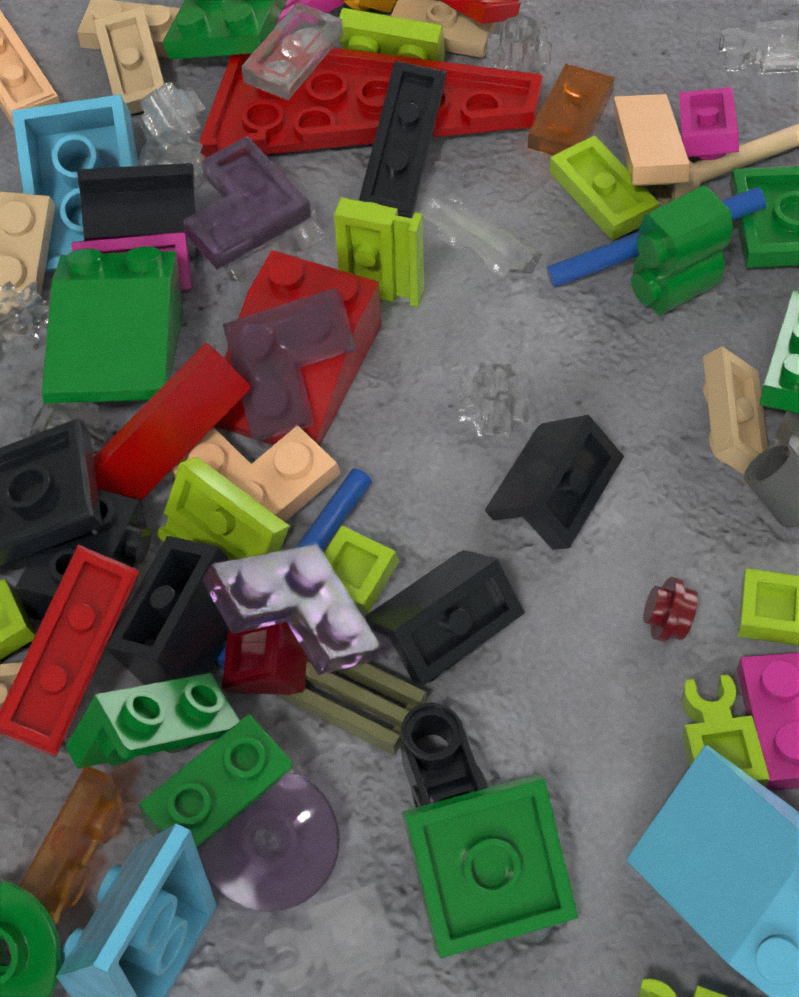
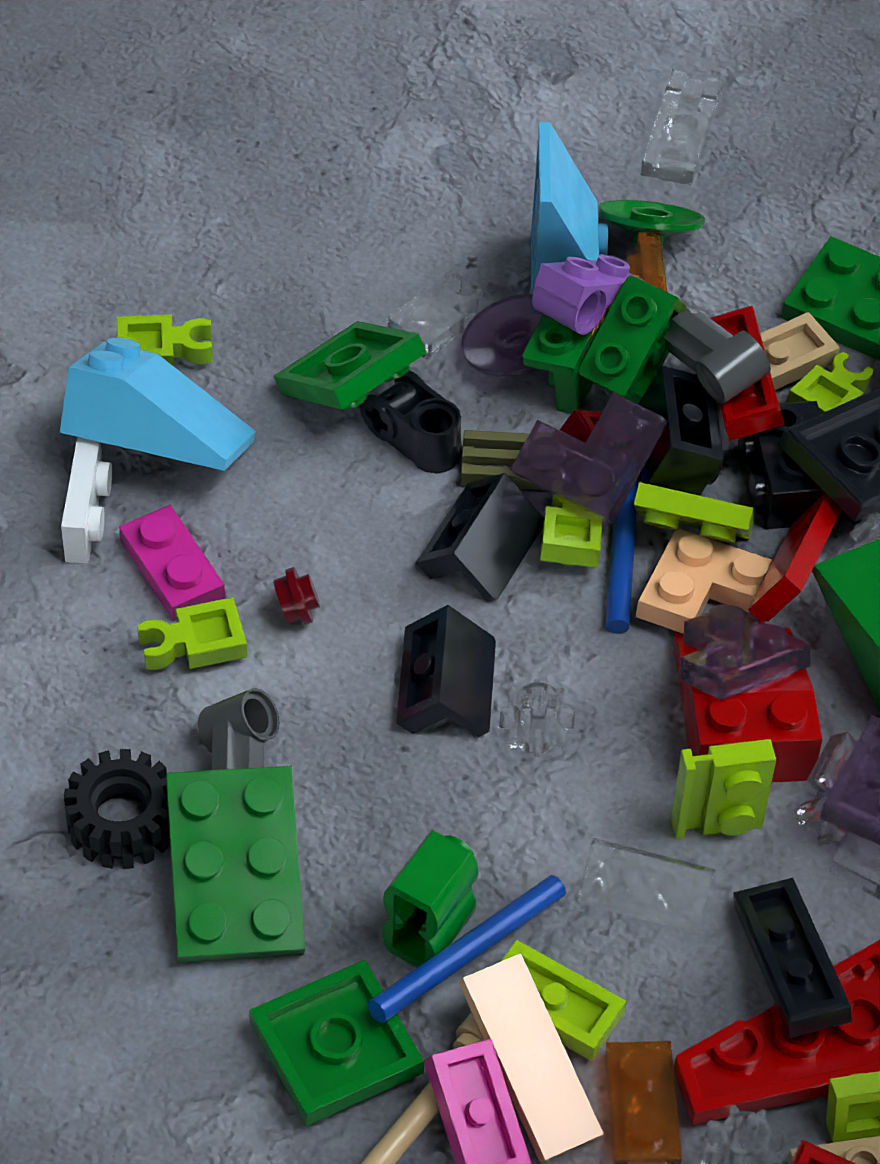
camera: 150 degrees right, 5 degrees down
lime plate [681,674,770,788] -> none
tan plate [703,346,768,475] -> none
none -> medium lavender plate [532,255,646,335]
none -> dark grey piece [664,309,771,404]

